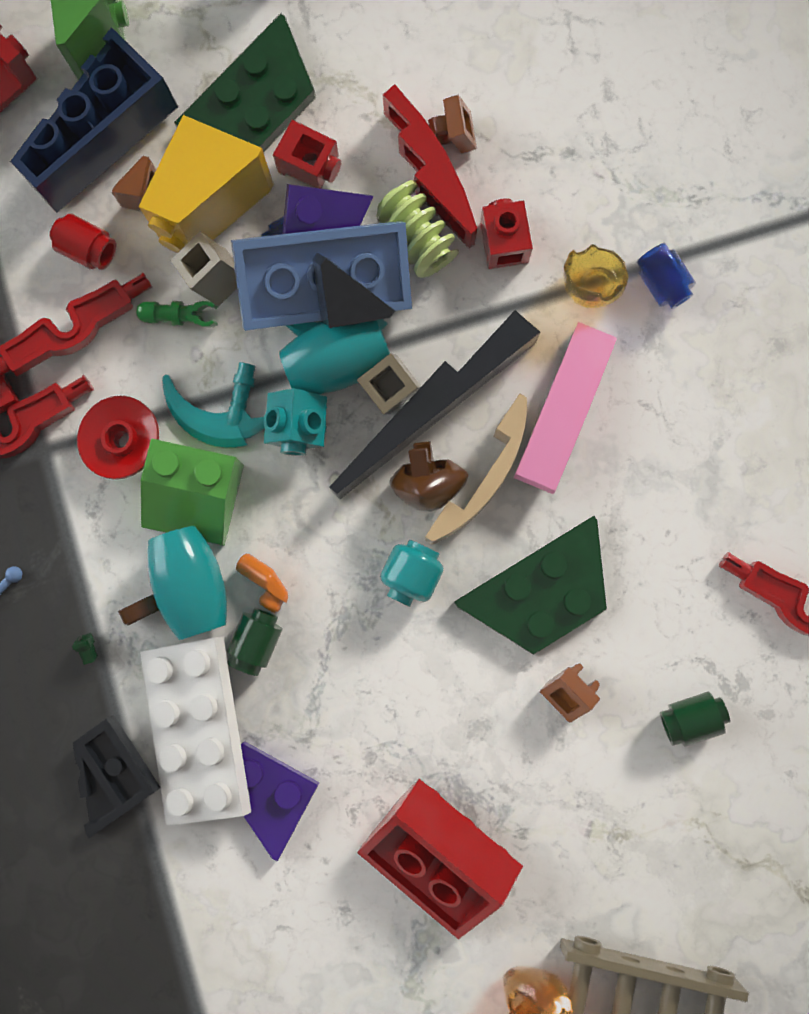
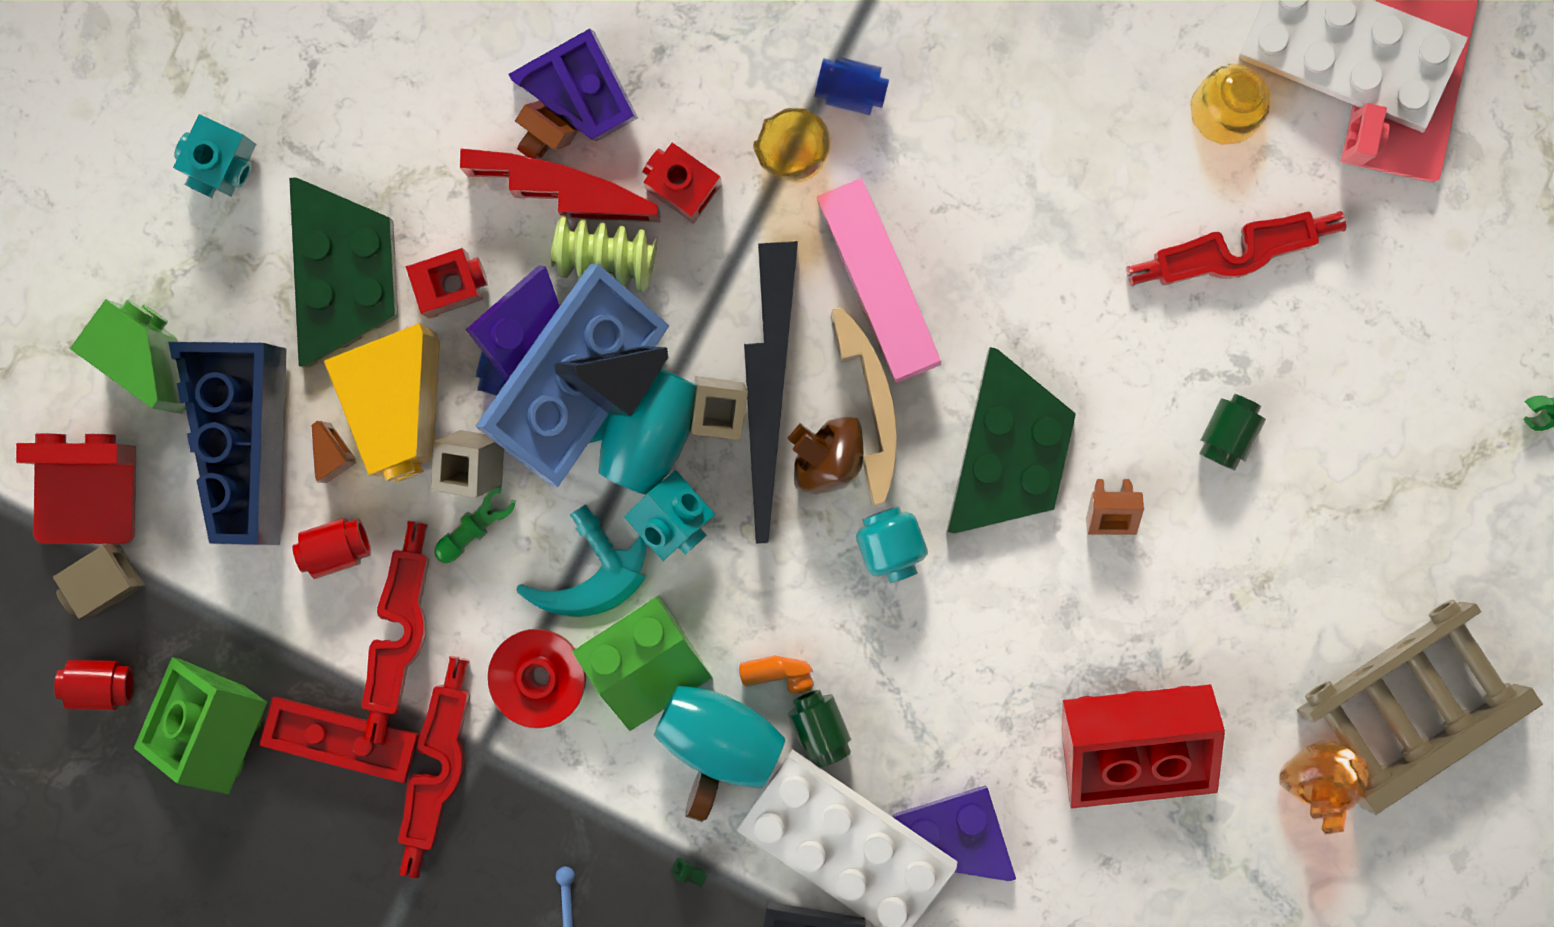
camera: 50 degrees left, 5 degrees up
none -> dark purple wing [508,28,638,141]

